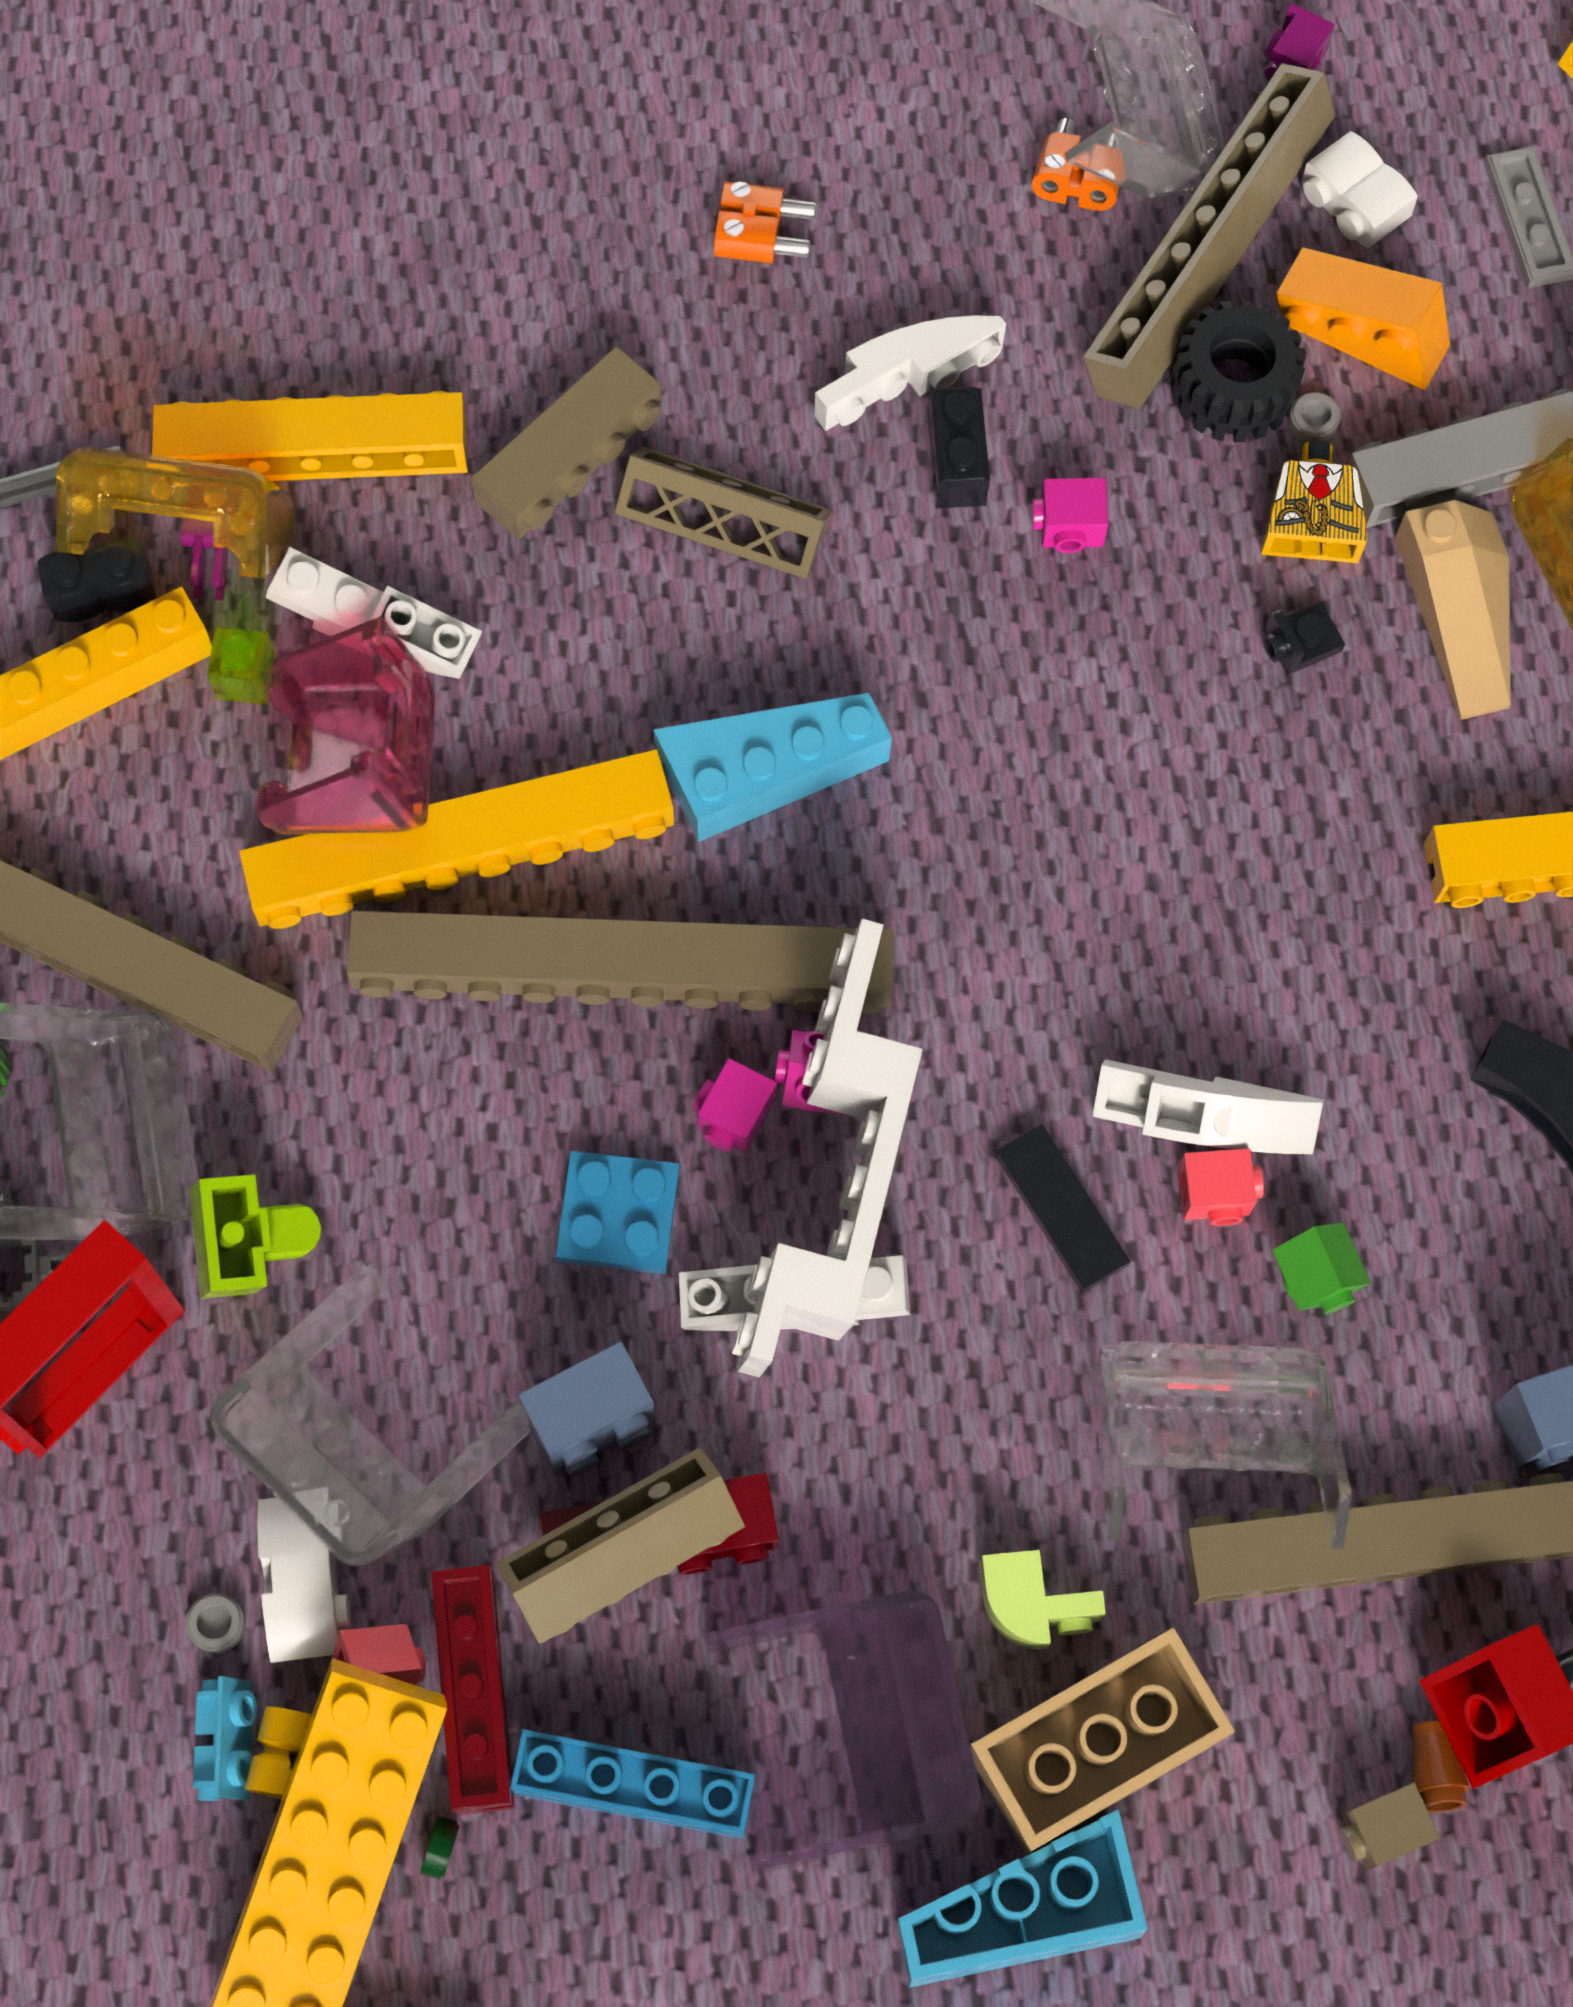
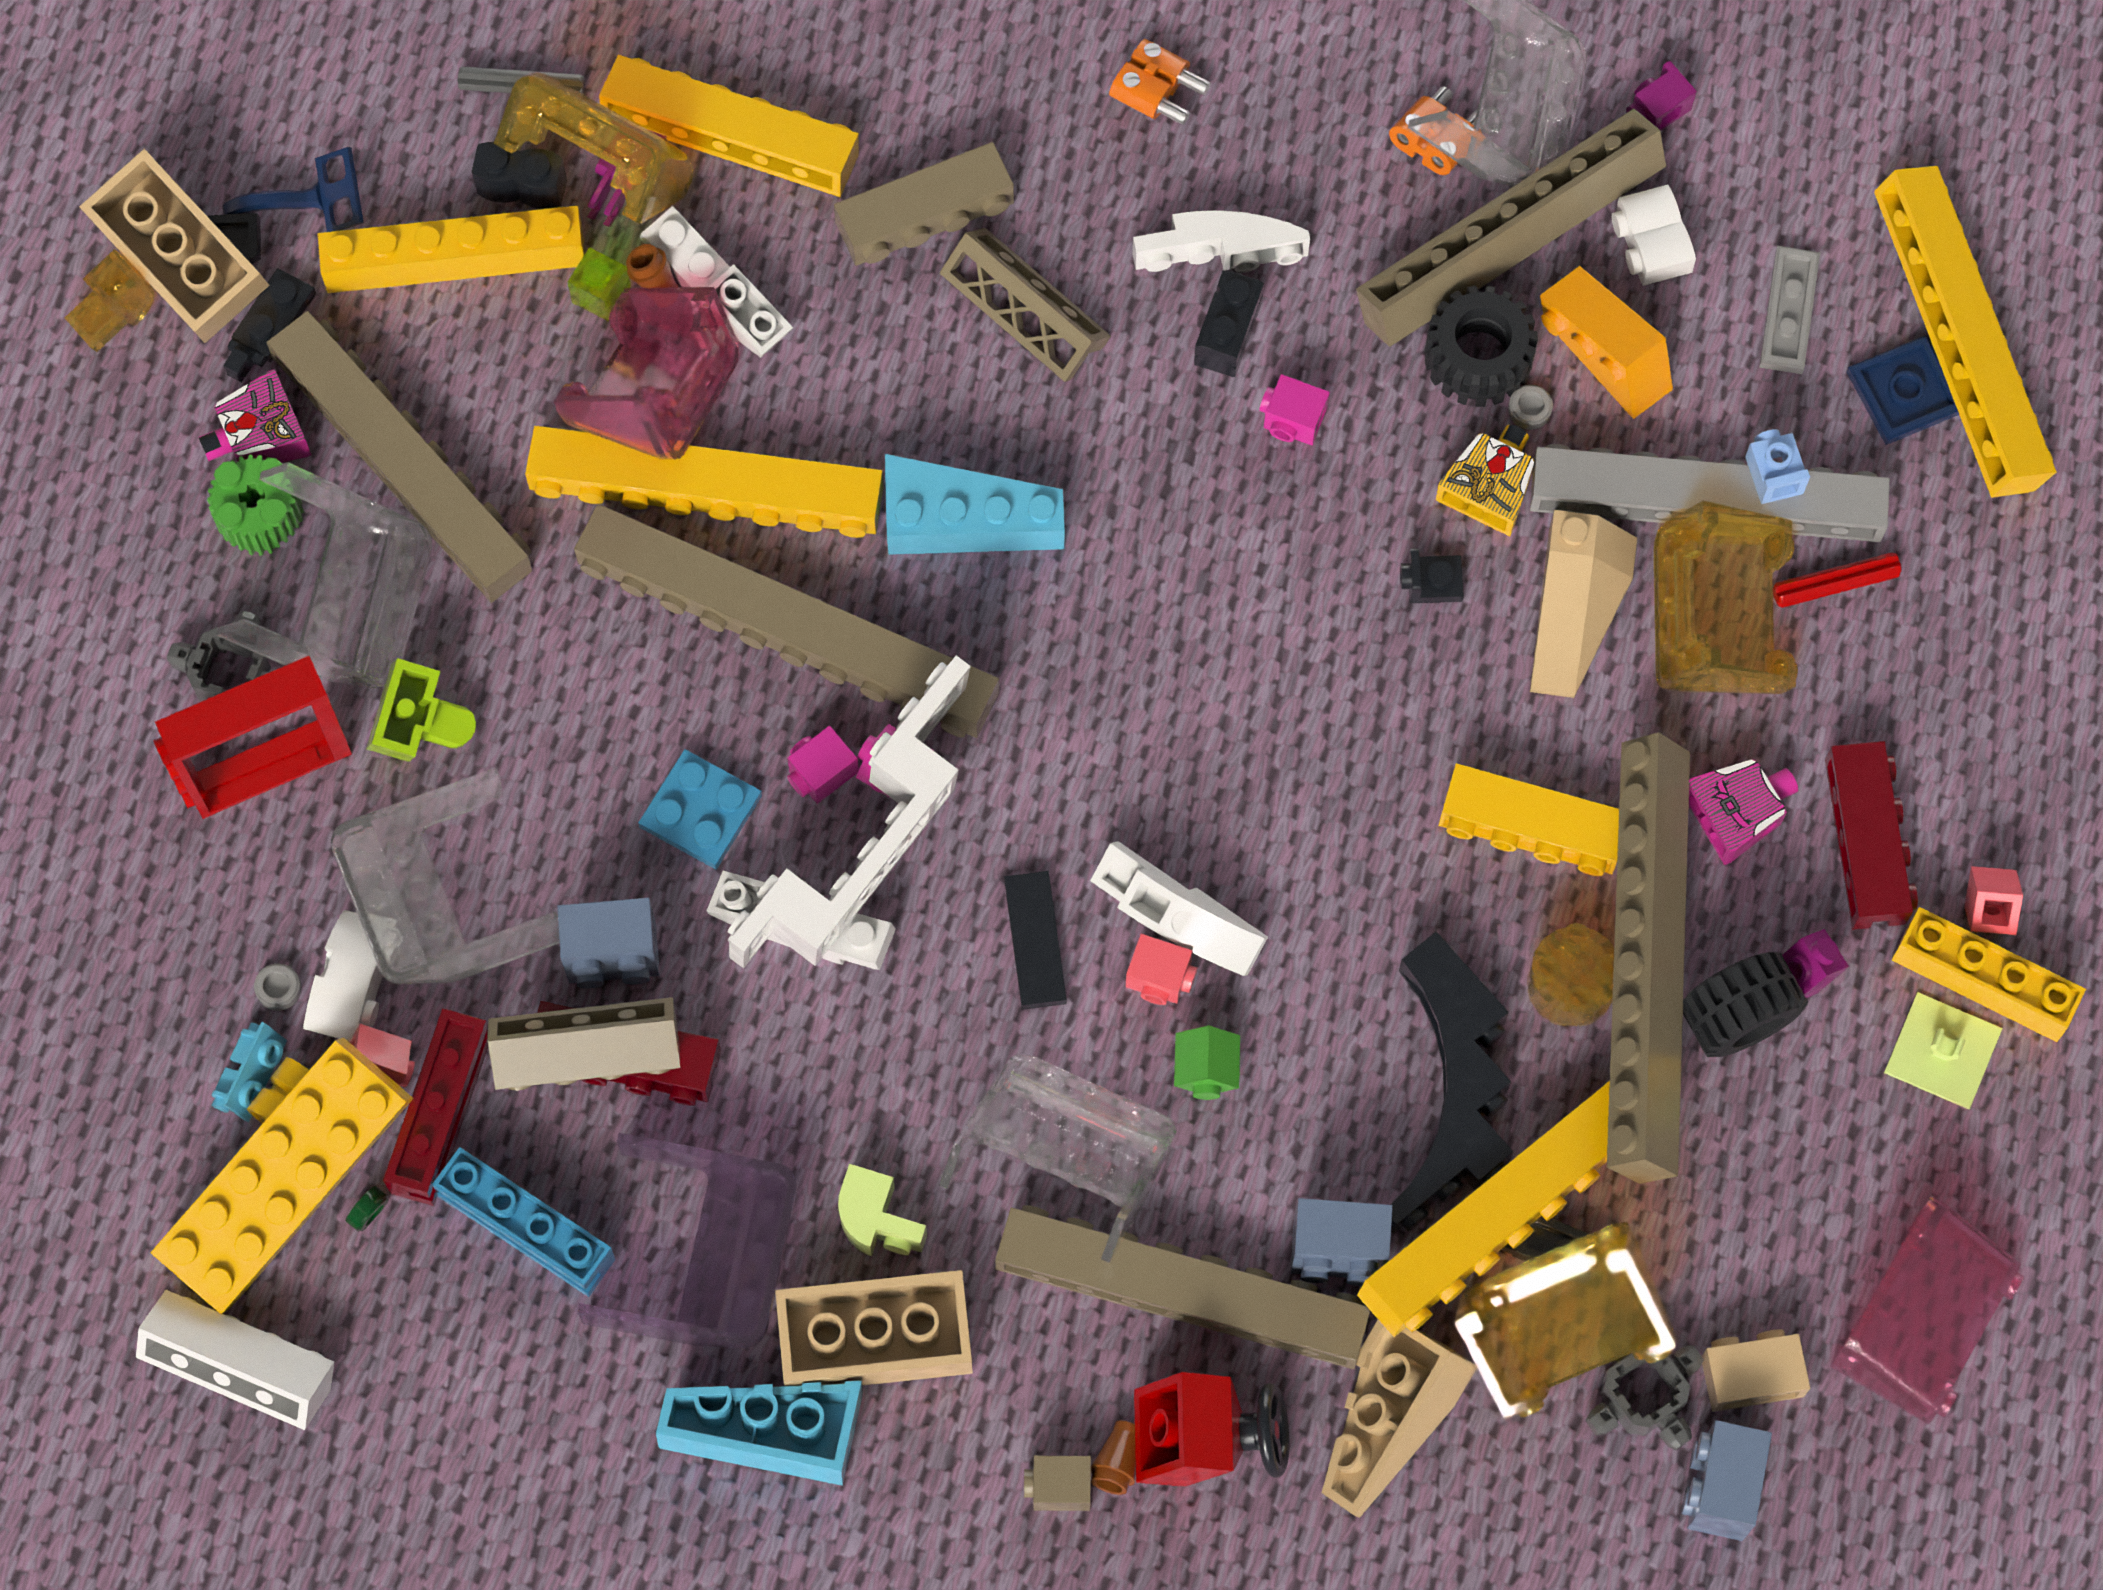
camera: 25 degrees right, 0 degrees up
none -> dark orange cone [626,244,680,305]

